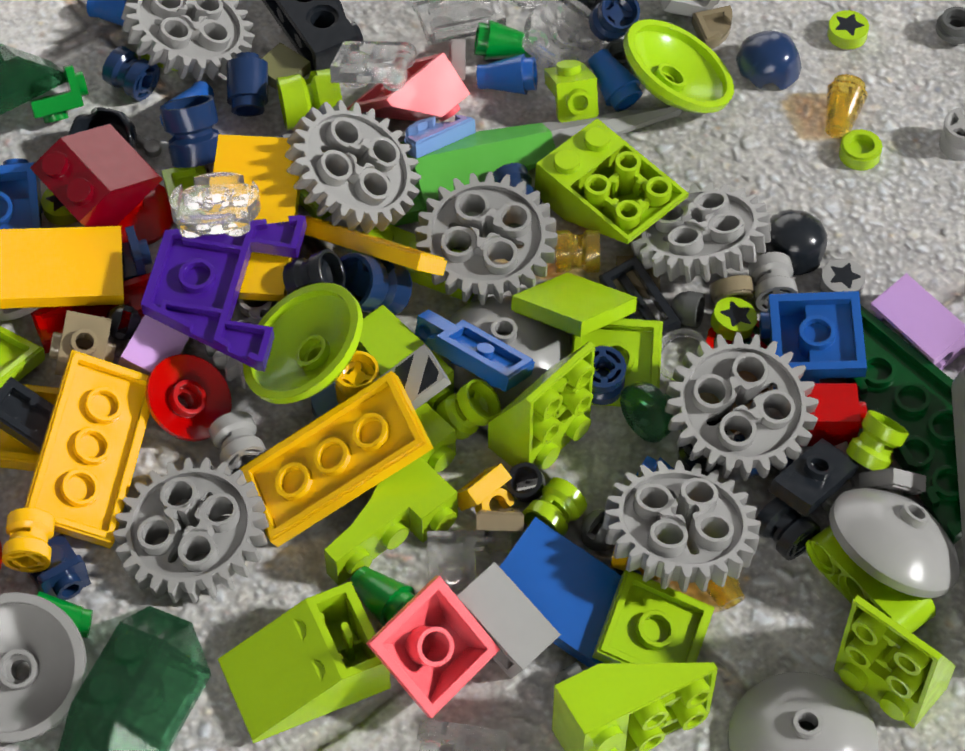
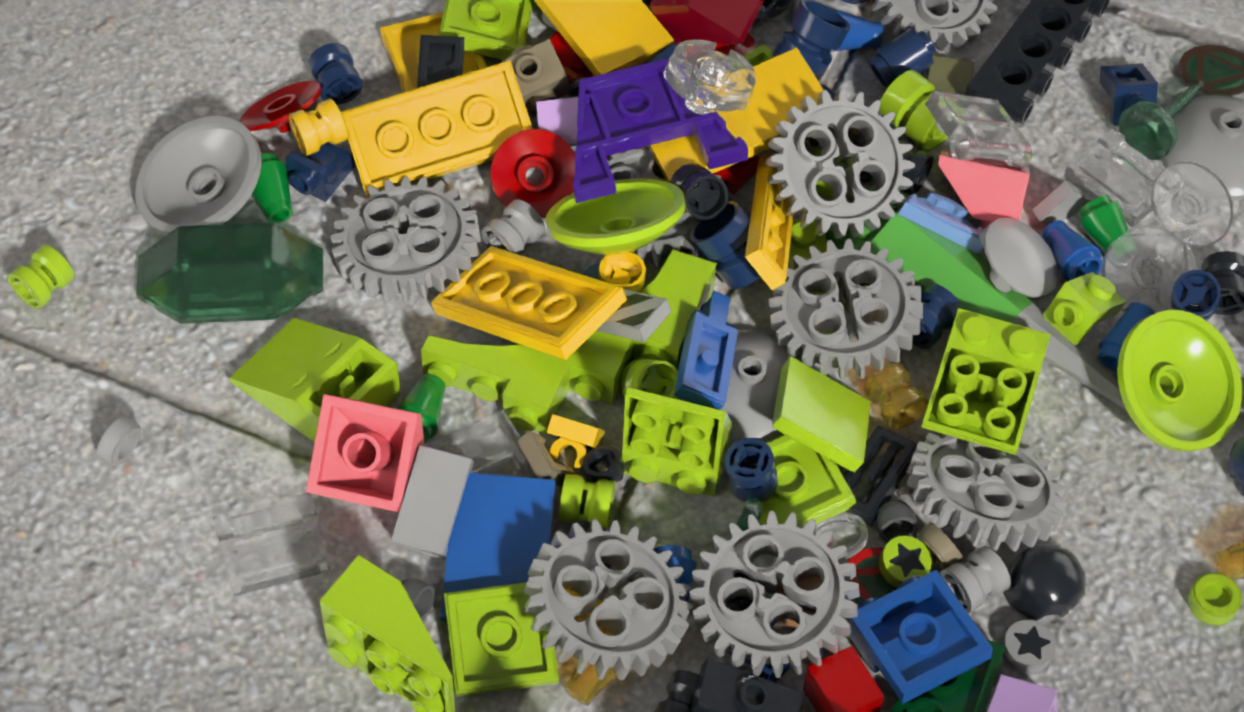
camera: 60 degrees right, 0 degrees up
none -> light grey dish [979,218,1059,299]

